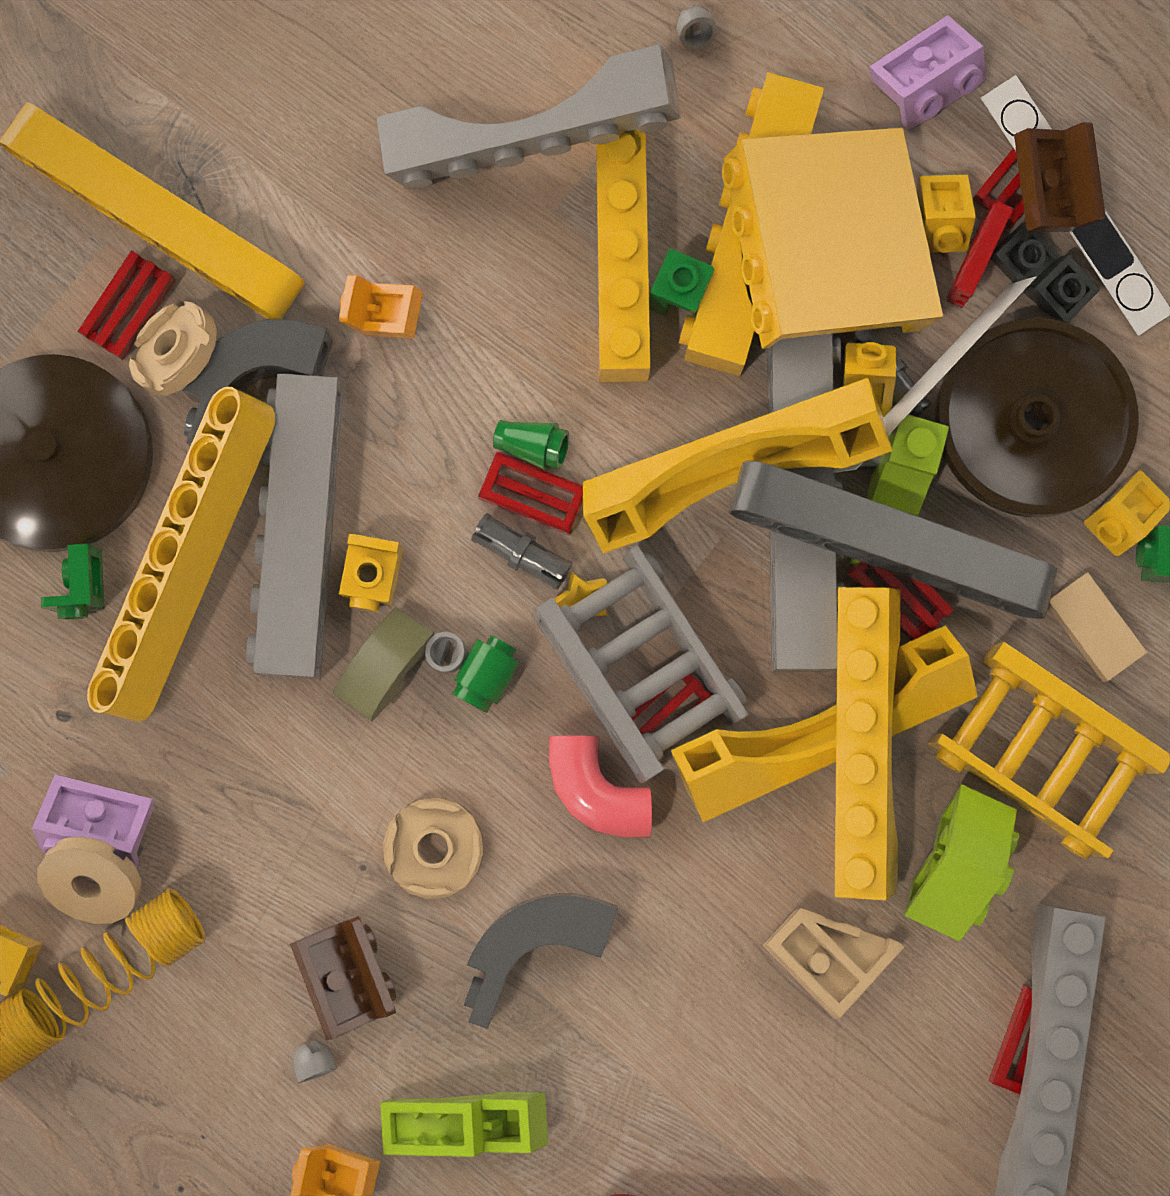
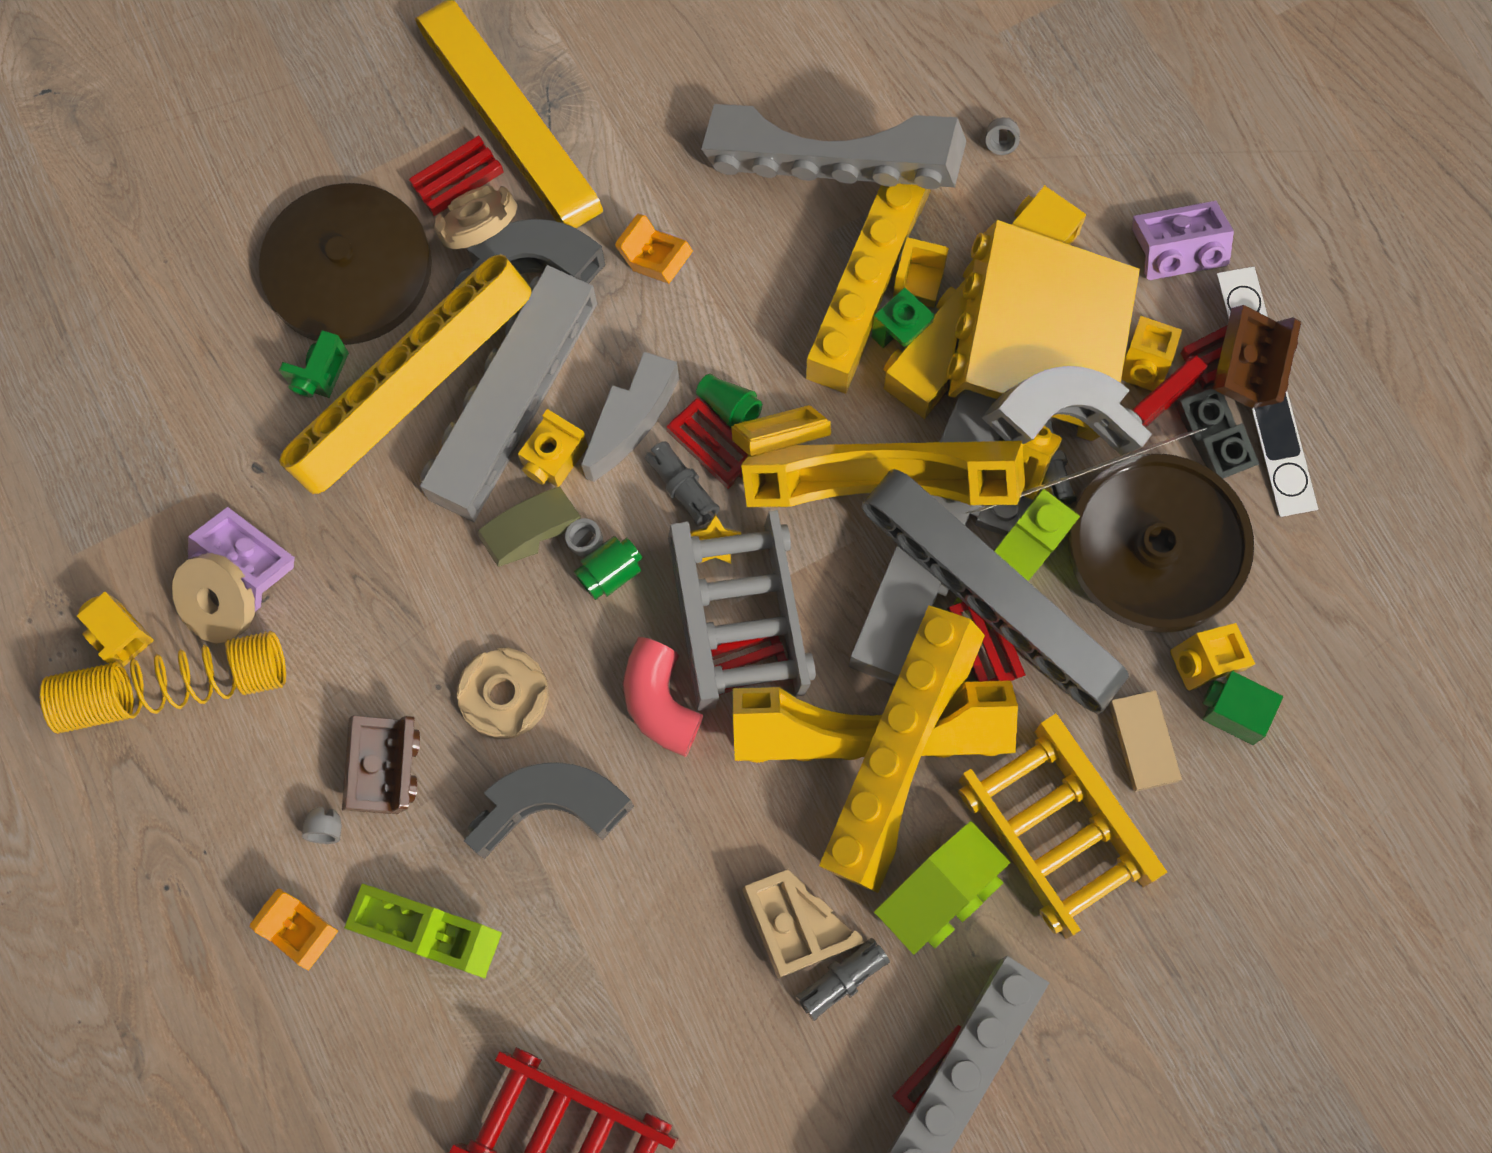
camera: 30 degrees right, 10 degrees down
none -> light grey slope [581,352,679,482]
none -> yellow tile [731,405,831,456]
none -> dark grey pin [795,938,890,1021]
none -> yellow panel [893,237,949,308]
none -> arch [982,366,1152,456]

